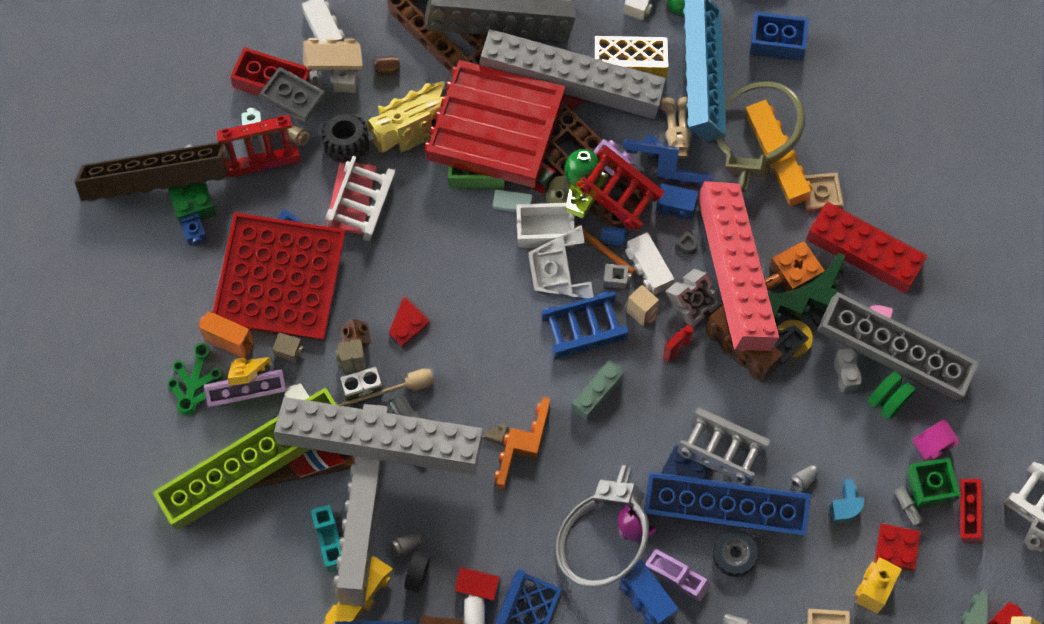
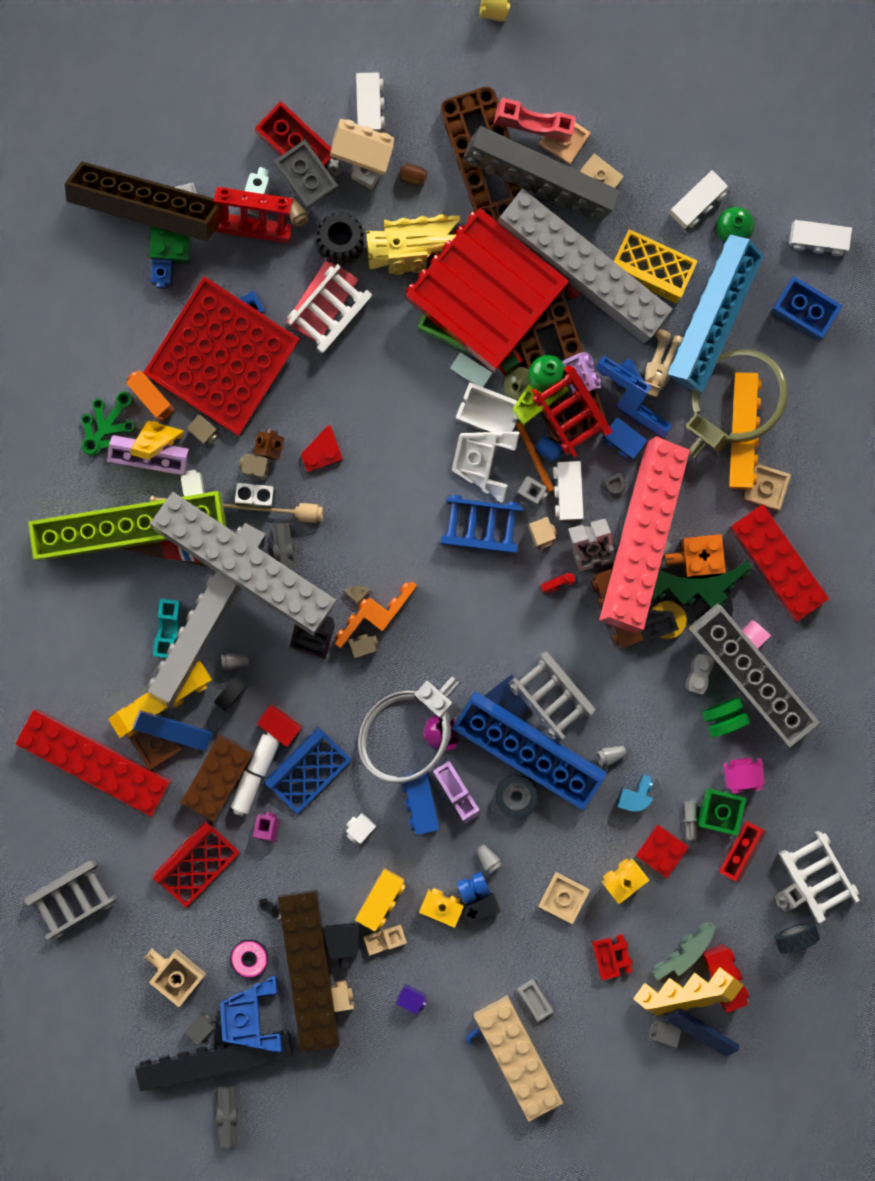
camera: 25 degrees right, 20 degrees up
sand green brick [571,361,624,422] -> none
none -> black brick [289,616,335,660]
none -> dark tan brick [349,634,379,658]

